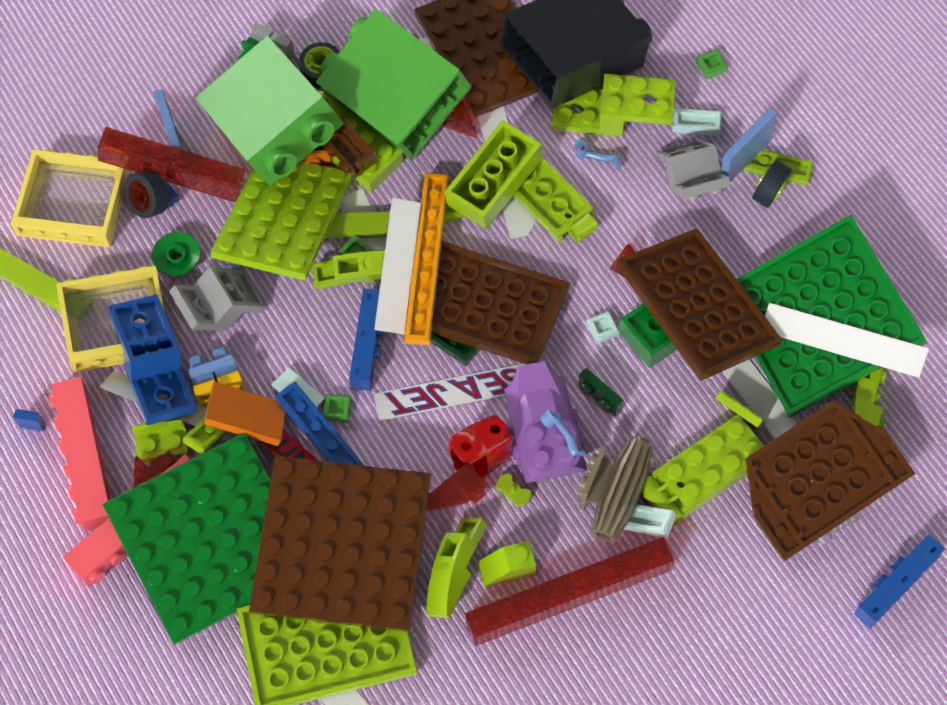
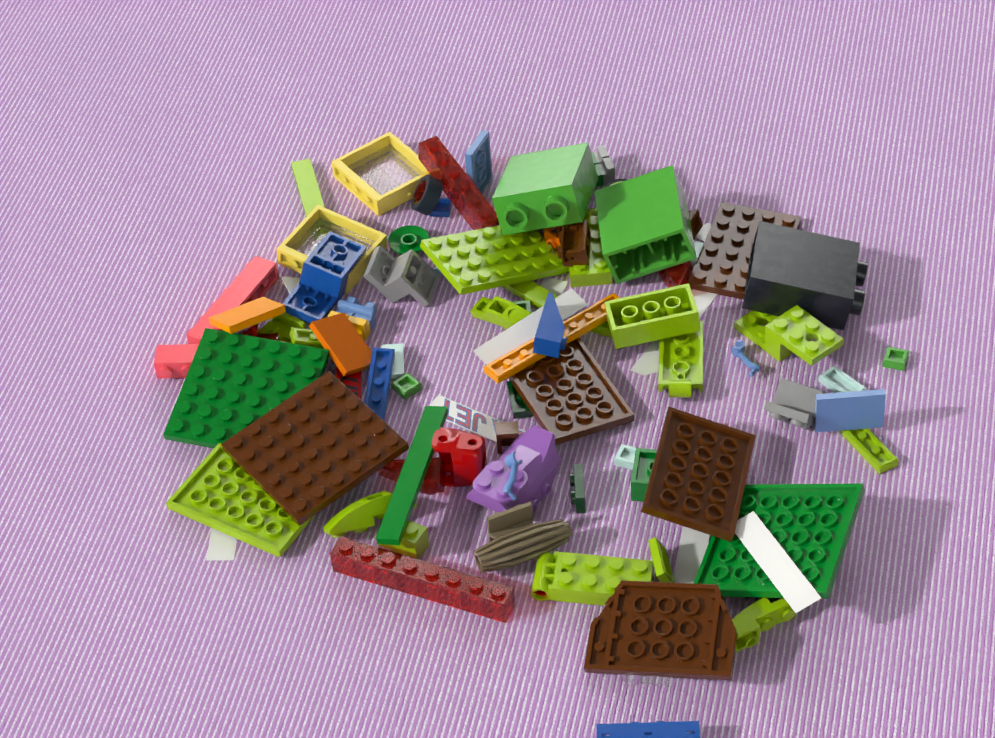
camera: 45 degrees right, 20 degrees down
blue tile [13,409,46,432] -> none
blue piece [349,288,384,391] -> none
lime piece [496,473,532,507] -> none
light aqua tile [623,504,676,538] -> none
black wheel [752,160,792,208] -> none
none -> light orange tile [209,297,286,334]
none -> green tile [376,406,449,545]
none -> panel [496,421,519,454]
none -> blue slope [533,292,567,358]

